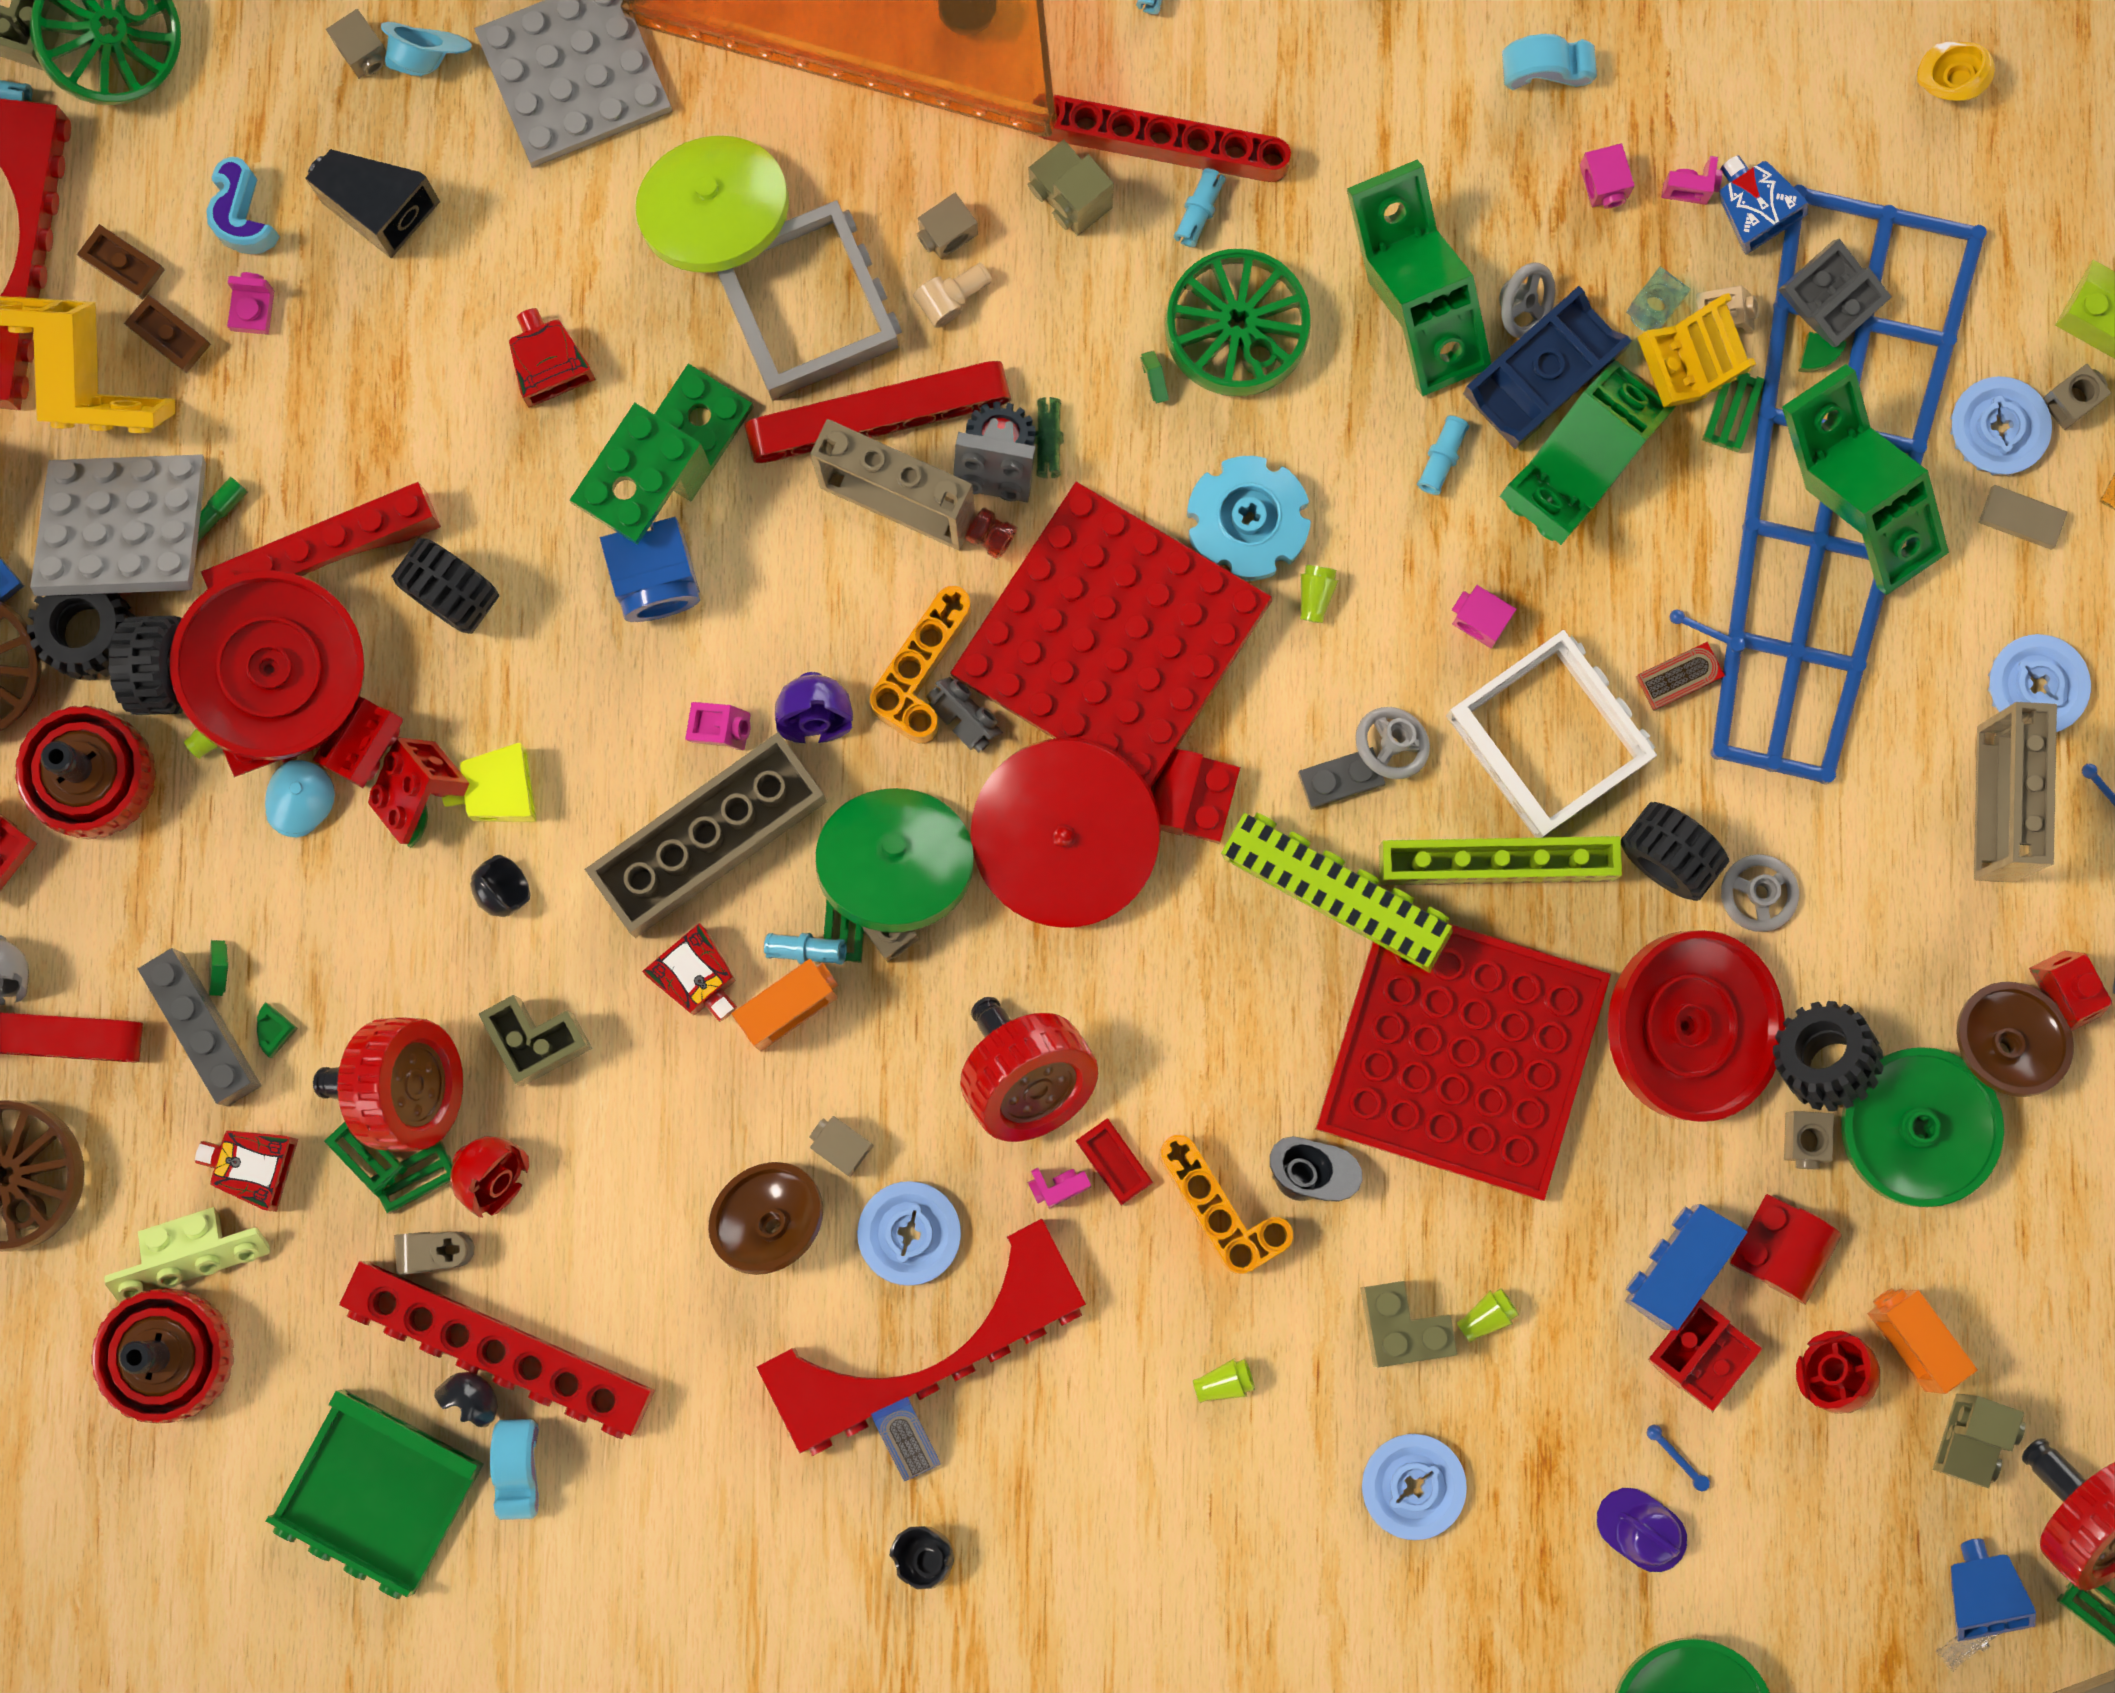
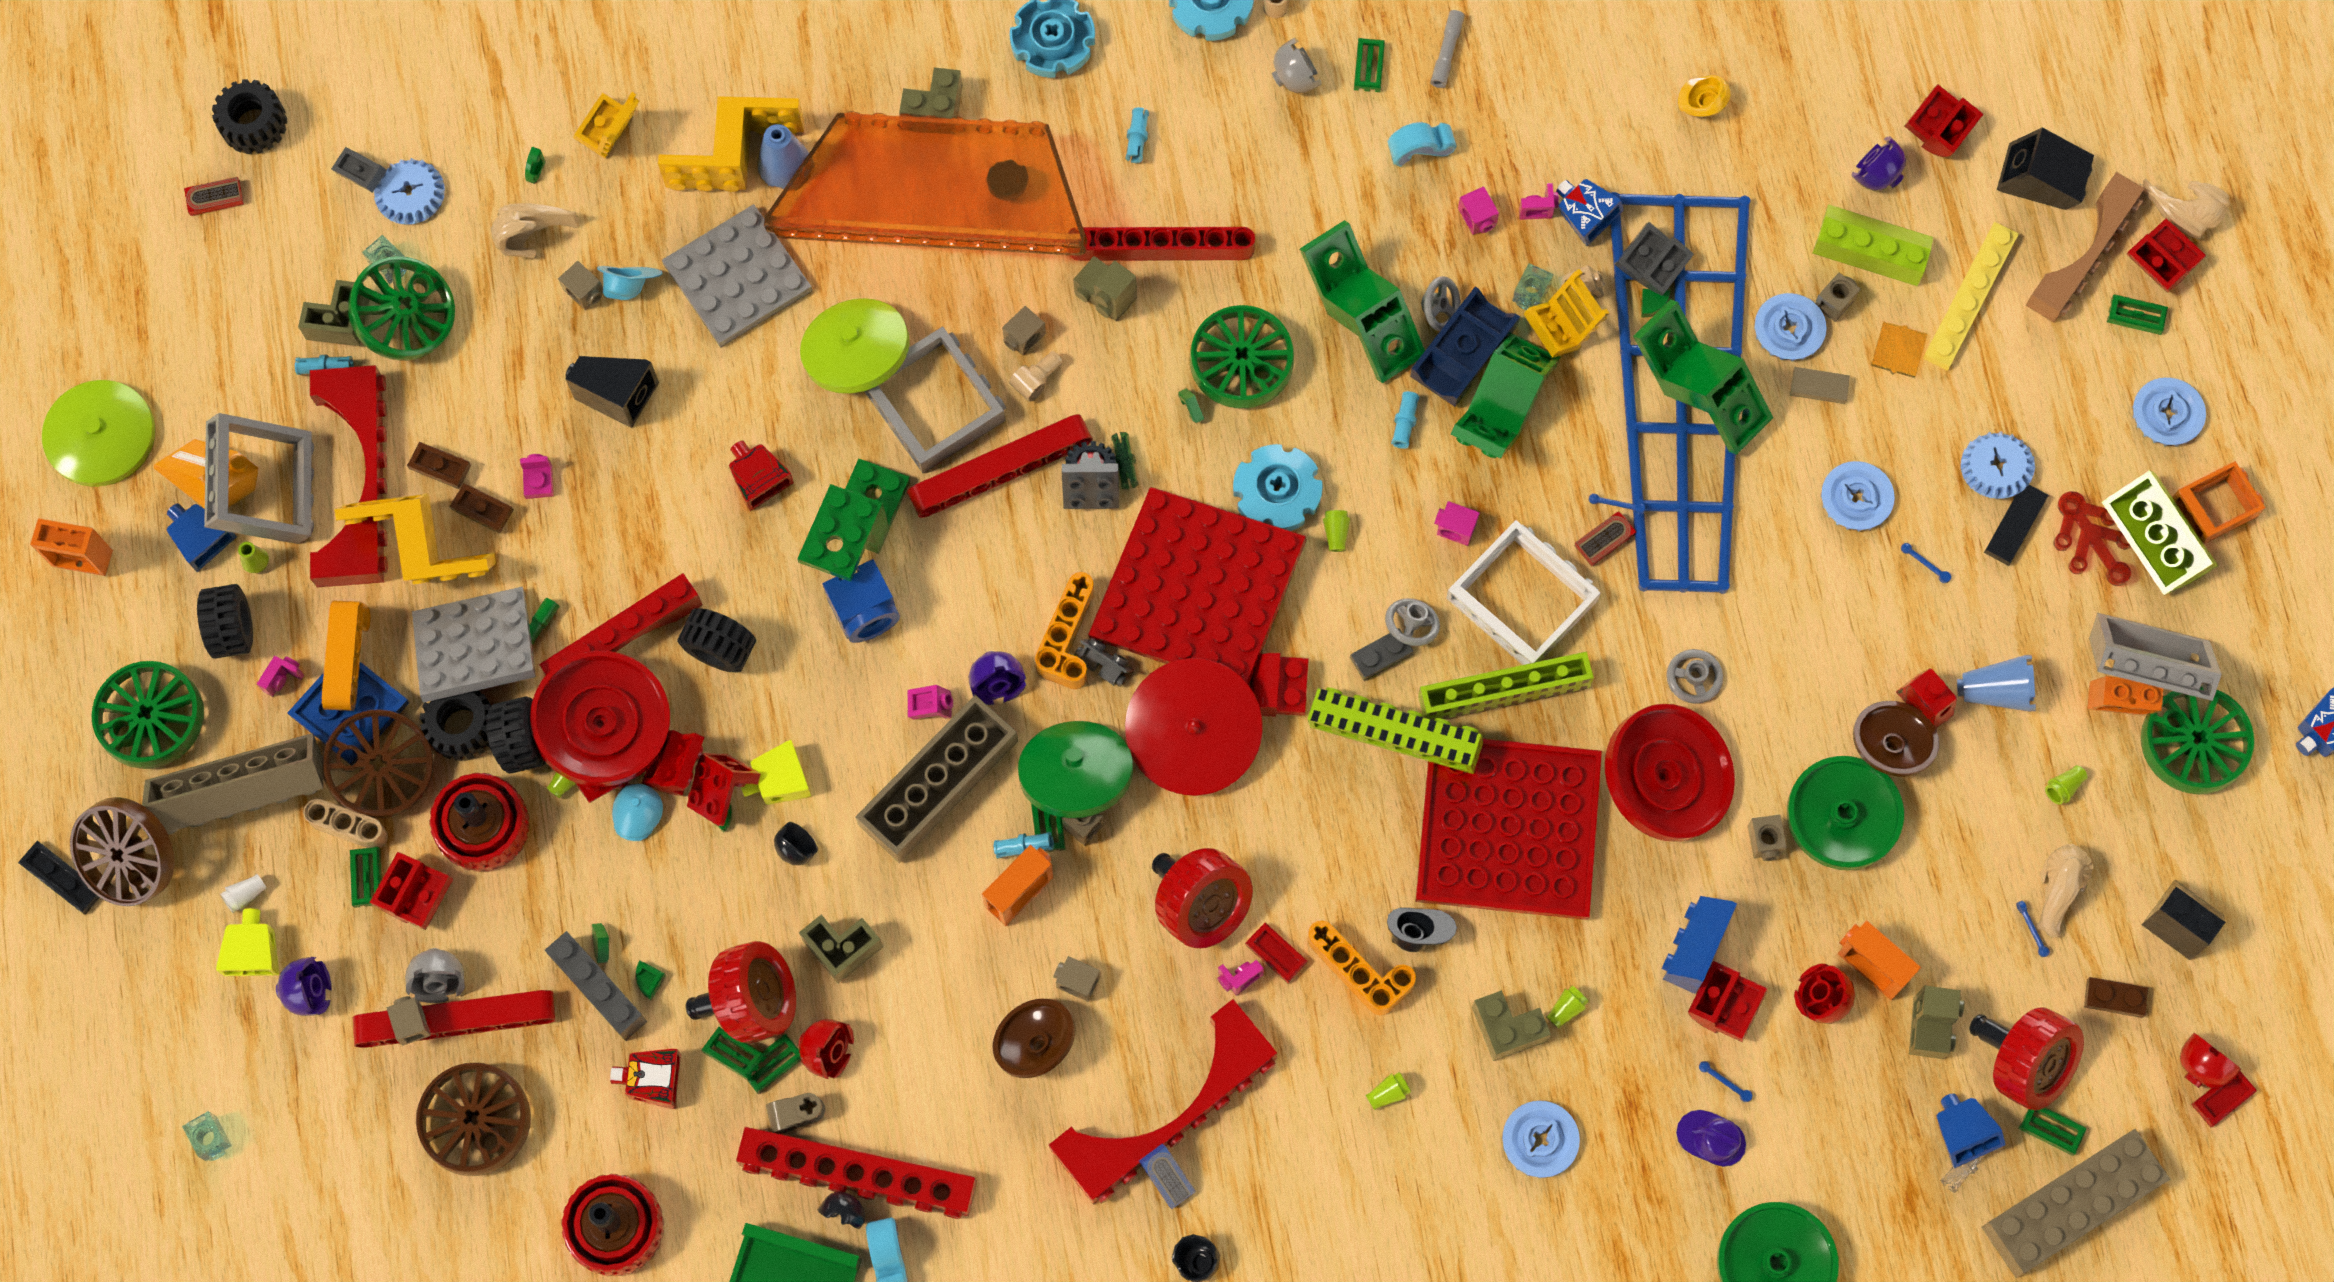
camera: 10 degrees left, 10 degrees down
yellowish green bracket [104,1207,270,1302] -> none
medium azure animal [206,157,280,255] -> none
torso [642,923,737,1022] -> none
dark tan window [810,419,976,551] -> none
light blue gear [857,1181,961,1286] -> none
clear red wheel [965,507,1018,560] -> none
medium azure pin [1174,168,1226,247] -> none
black tyre [1621,802,1729,901] -> none
green tile [1702,373,1765,453] -> none
red brick [1730,1194,1842,1305] -> none
black tyre [1773,1001,1884,1111] -> none
dark tan window [1974,702,2057,883] -> none

